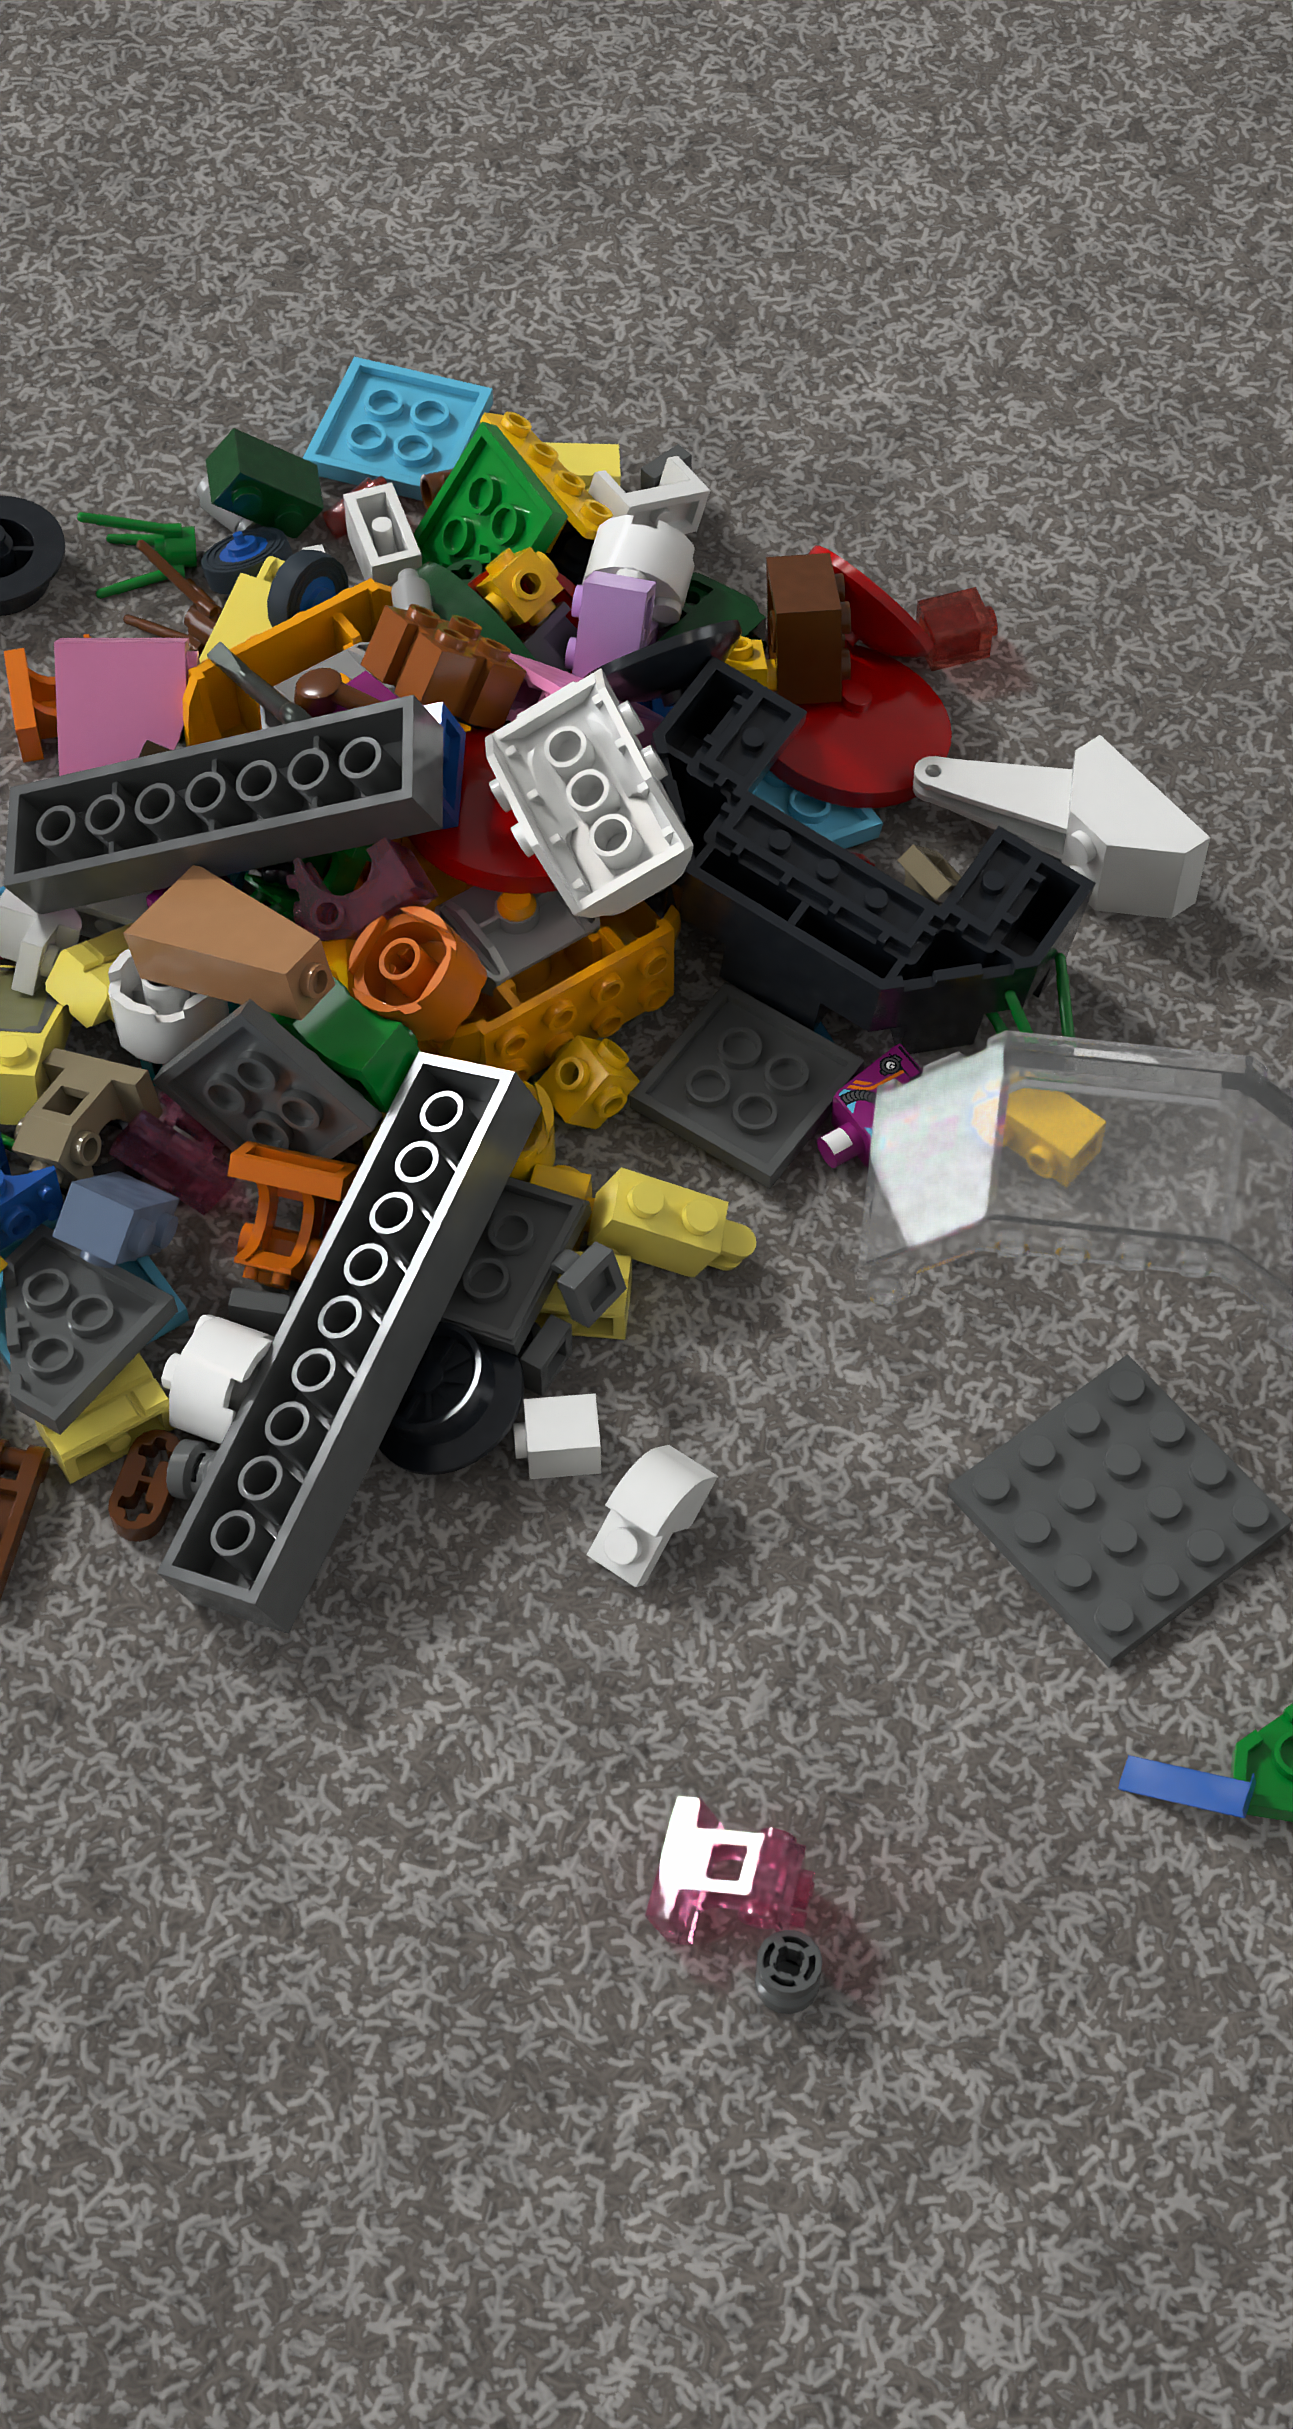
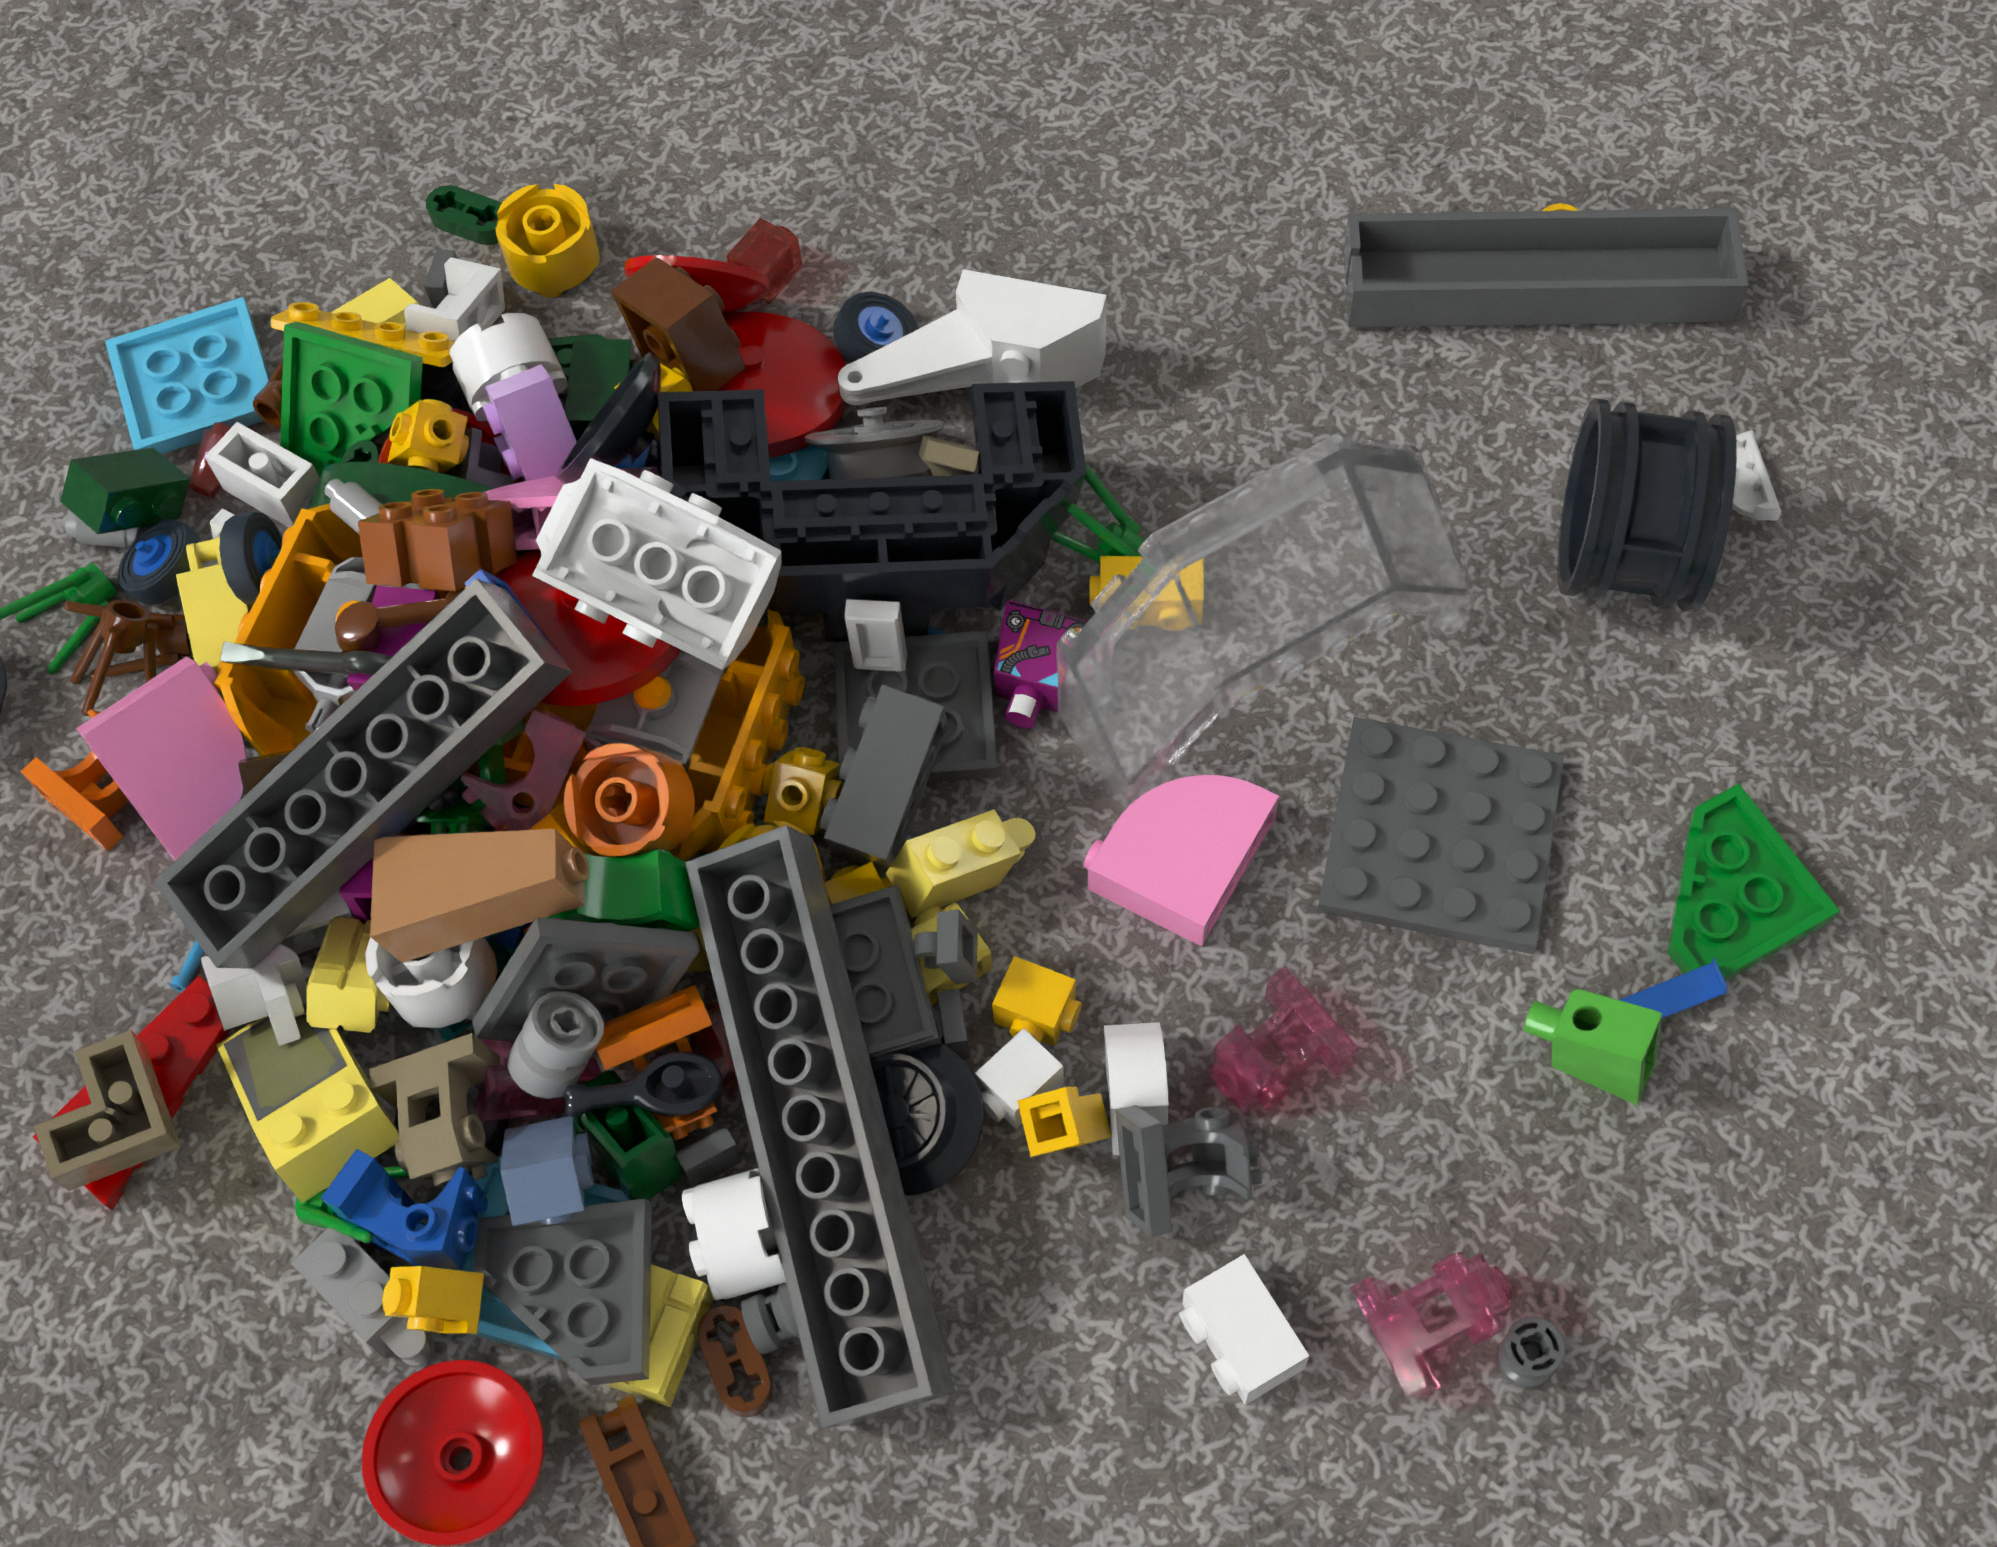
camera: 35 degrees left, 5 degrees up
none -> reddish brown plant [70,600,159,716]
none -> dark green beam [426,185,502,245]
none -> yellow brick [495,184,600,298]
none -> light grey wheel [507,991,604,1099]
none -> black piece [563,1052,724,1118]
none -> dark green brick [564,1070,683,1200]
none -> light grey wheel [805,407,944,479]
none -> dark grey brick [820,684,948,872]
none -> black wheel [833,291,919,363]
none -> white tile [844,599,907,671]
none -> yellow brick [992,956,1082,1047]
none -> yellow brick [1017,1086,1112,1157]
none -> bright pink brick [1084,775,1279,947]
none -> dark grey tile [1115,1105,1262,1237]
none -> white brick [1179,1254,1309,1405]
none -> clear pink tile [1207,966,1360,1114]
none -> bright green torso [1524,989,1662,1106]

